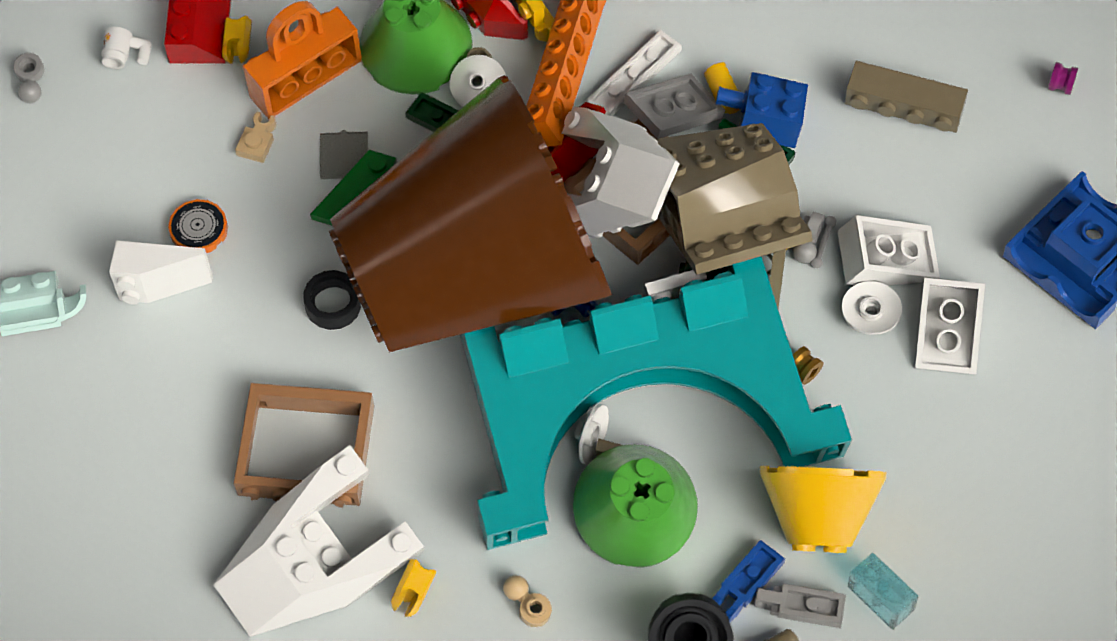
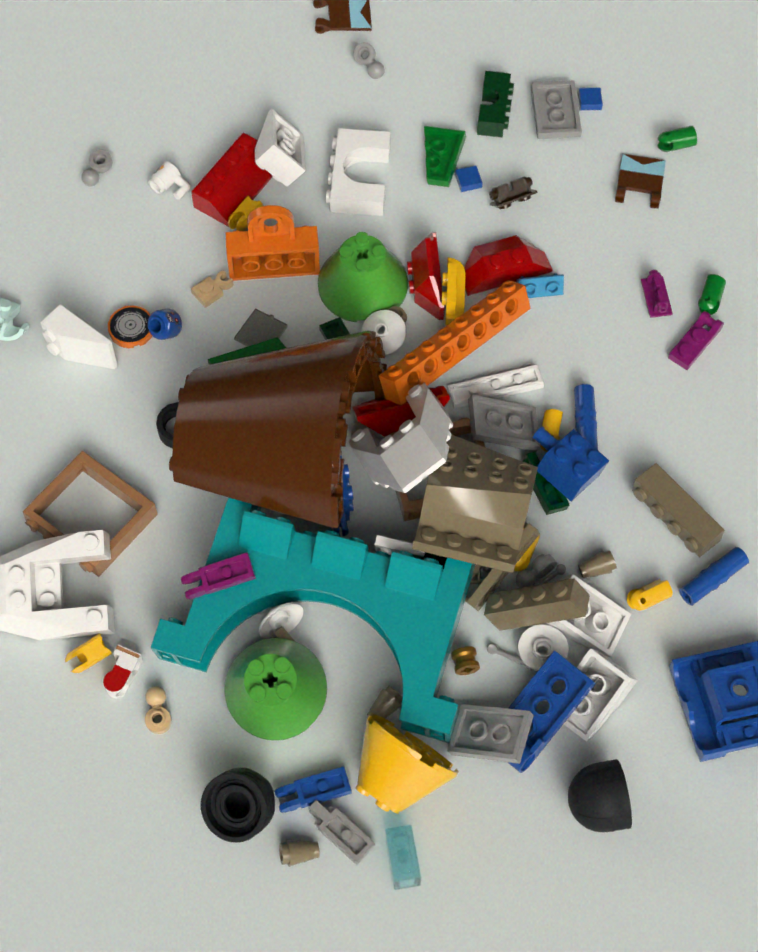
camera: 30 degrees right, 0 degrees up
none -> leg [103,644,143,698]
none -> blue head [148,309,182,340]
none -> magenta hinge [181,553,256,599]
none -> dark tan cone [367,686,403,719]
none -> light grey plate [447,704,534,764]
none -> dark tan brick [484,578,590,631]
none -> light grey hinge [487,644,533,671]
none -> blue hinge [507,650,596,773]
none -> black piece [568,759,632,832]
none -> blue axle [574,384,598,450]
none -> dark tan cone [578,550,617,579]
none -> yellow piece [627,578,673,611]
none -> blue axle [679,547,749,606]

